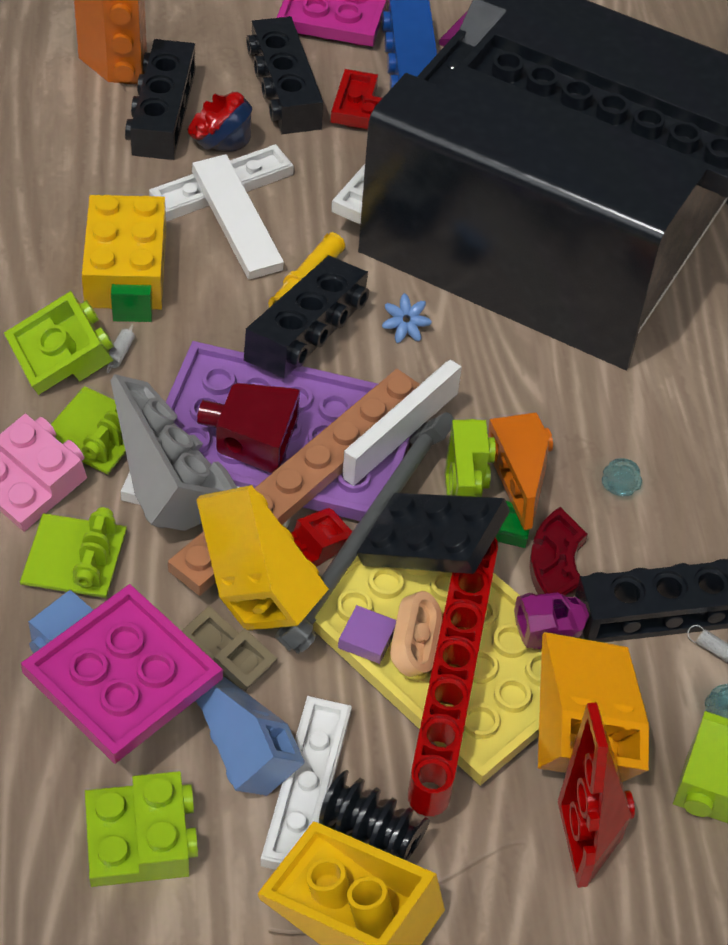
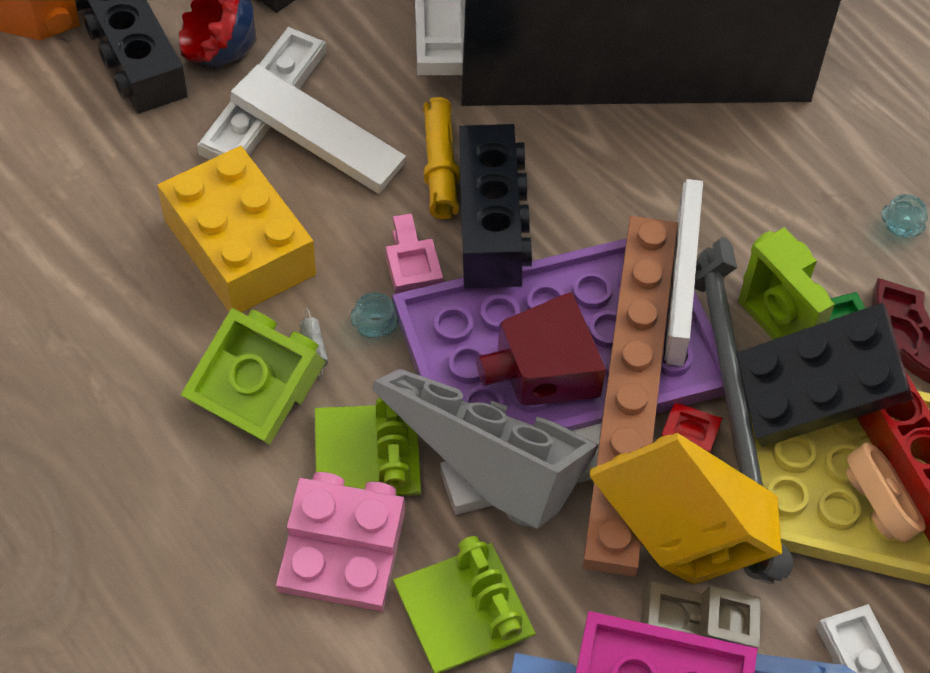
camera: 30 degrees left, 5 degrees up
green tile [111,284,153,322] -> none
medium lavender tile [338,605,396,664] -> none
medium blue plant [382,293,432,343] -> none
orange slope [488,412,553,530] -> none
none -> clear light blue plate [350,292,398,338]
none -> bright pink plate [386,213,443,294]

